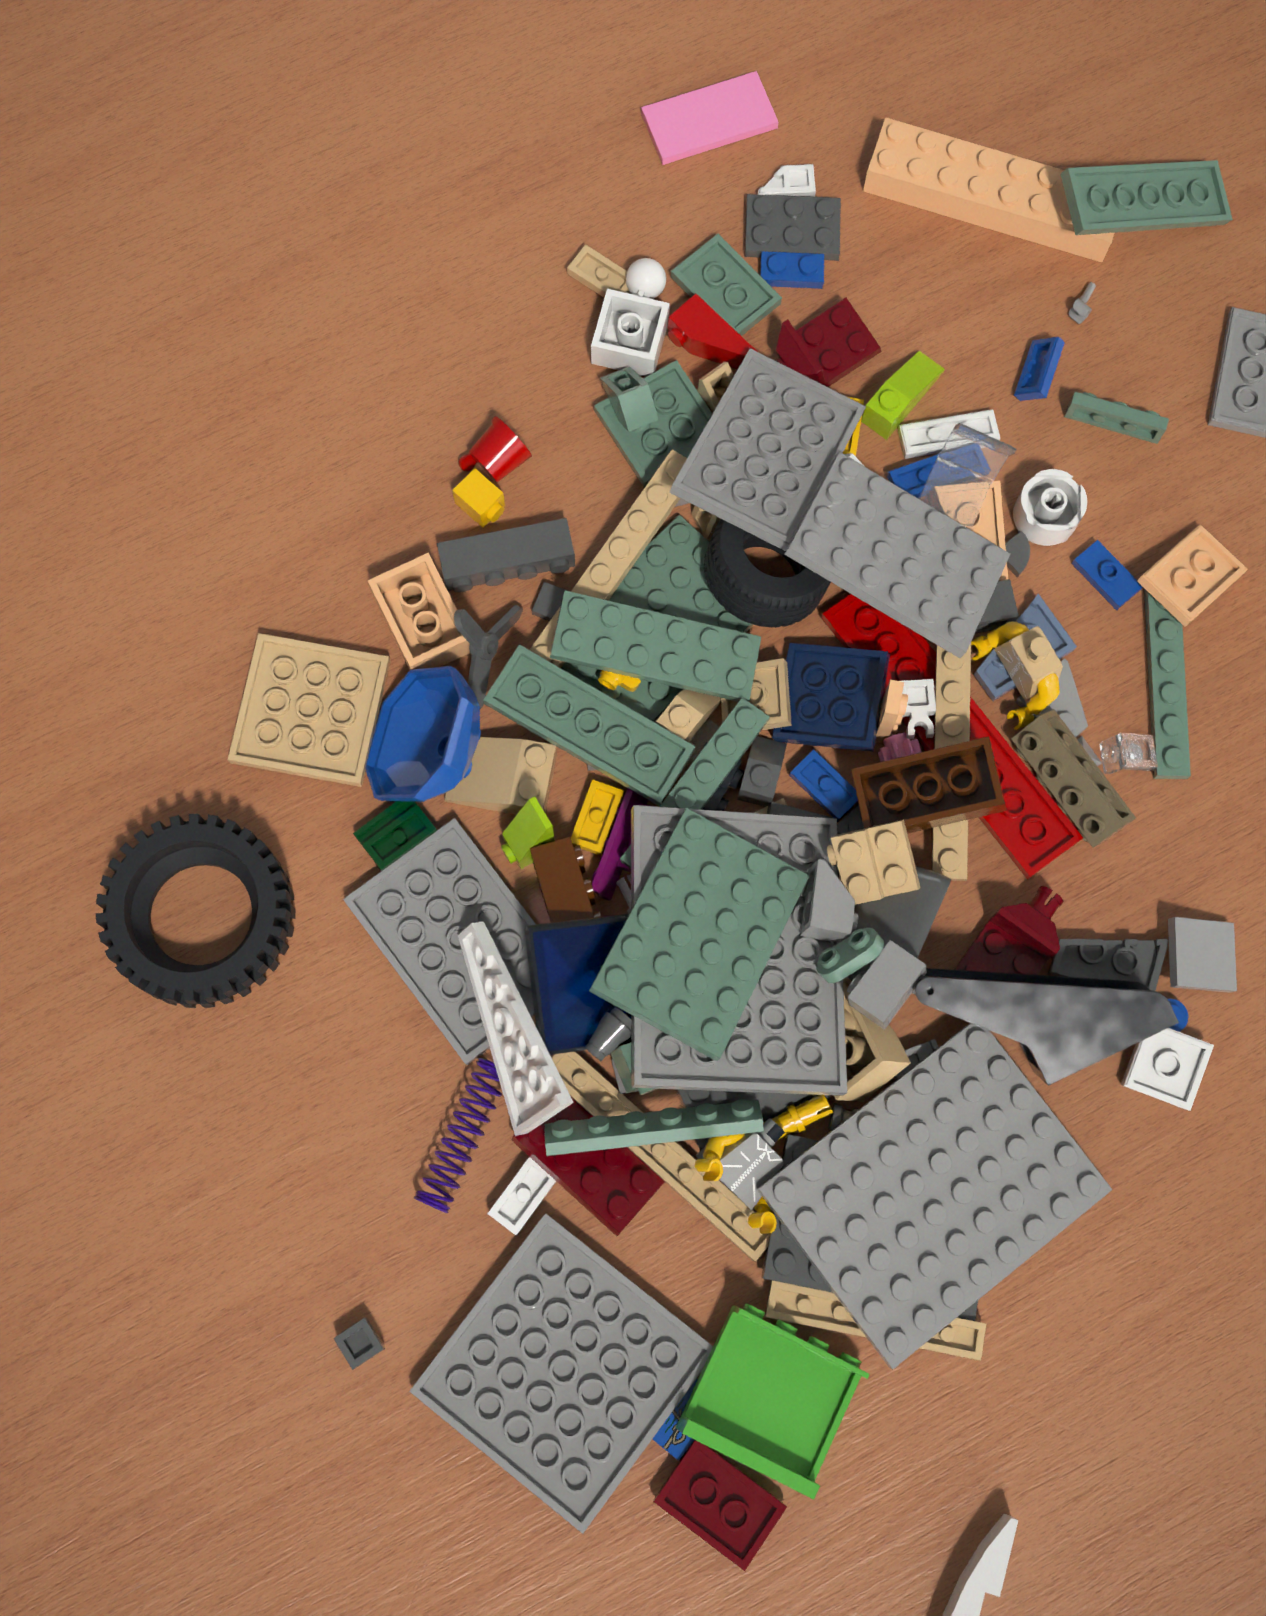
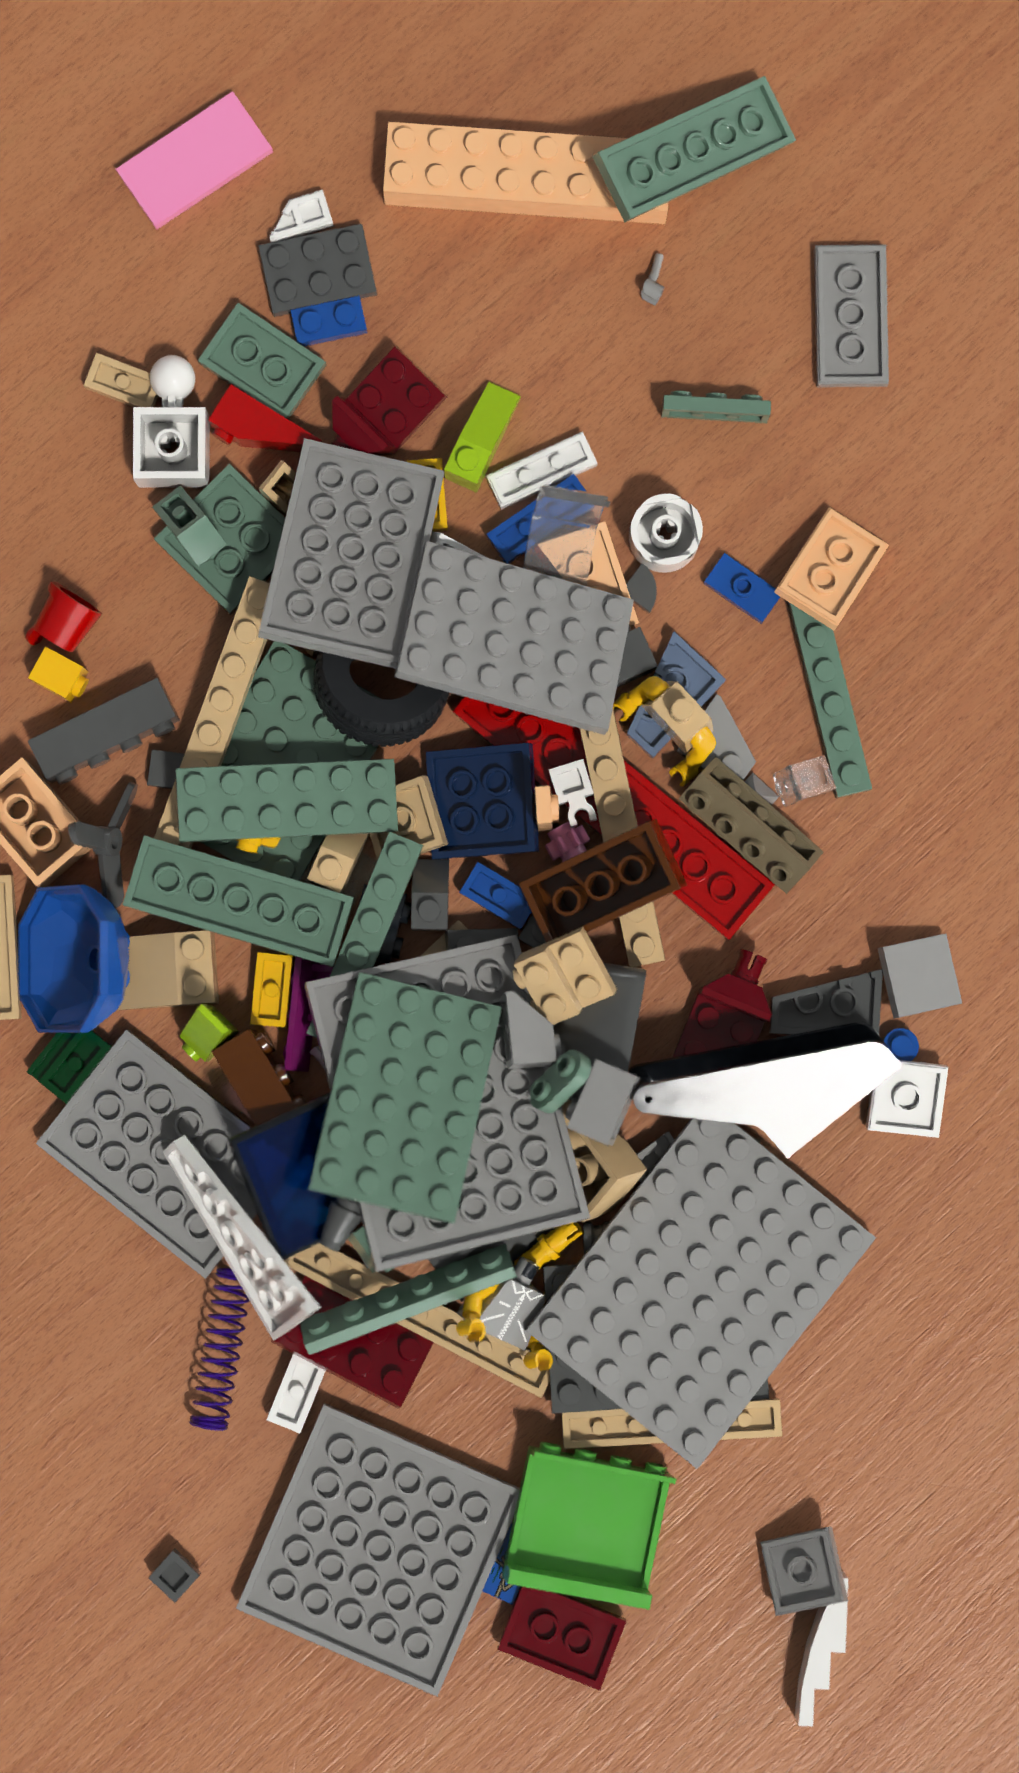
camera: 15 degrees left, 10 degrees up
blue plate [1014,337,1065,401] -> none
none -> light grey plate [760,1527,848,1616]

